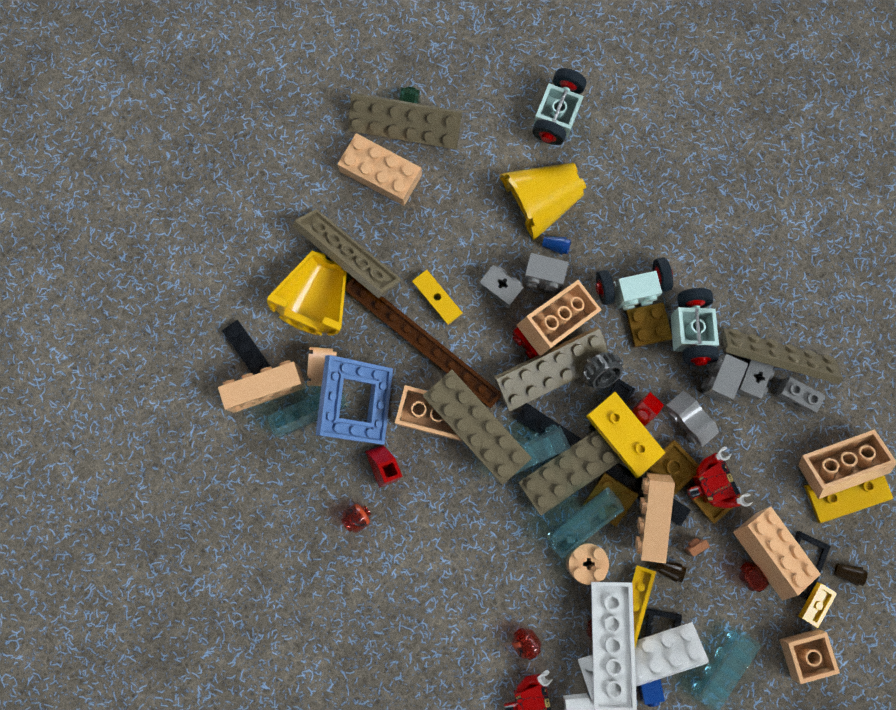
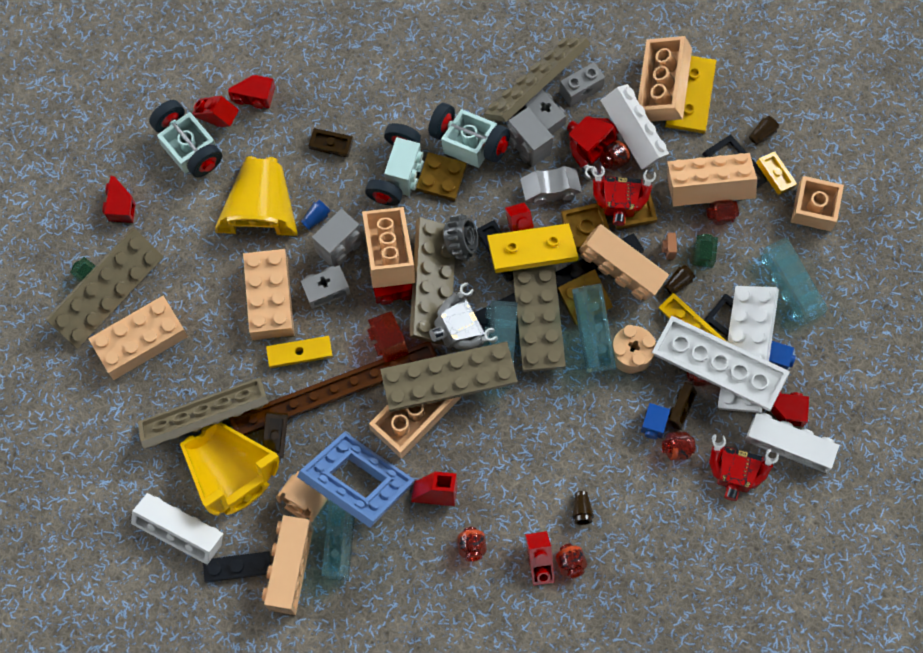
camera: 60 degrees left, 10 degrees down
none -> red slope [102,176,136,223]
none -> white brick [131,493,223,564]
none -> red slope [192,96,239,127]
none -> red slope [228,75,276,109]
none -> light nougat brick [243,249,295,340]
none -> dark brown plate [262,412,288,458]
none -> dark brown plate [308,128,353,158]
none -> clear red brick [367,311,409,363]
none -> light grey torso [429,283,498,351]
none -> red slope [525,531,555,586]
none -> clear red head [555,543,588,579]
none -> red torso [567,116,627,180]
none -> dark brown cone [572,491,594,525]
none -> white brick [600,84,669,169]
none -> clear red head [600,140,630,171]
none -> blue brick [640,403,670,439]
none -> dark brown plate [668,382,697,430]
none -> clear green brick [692,234,718,268]

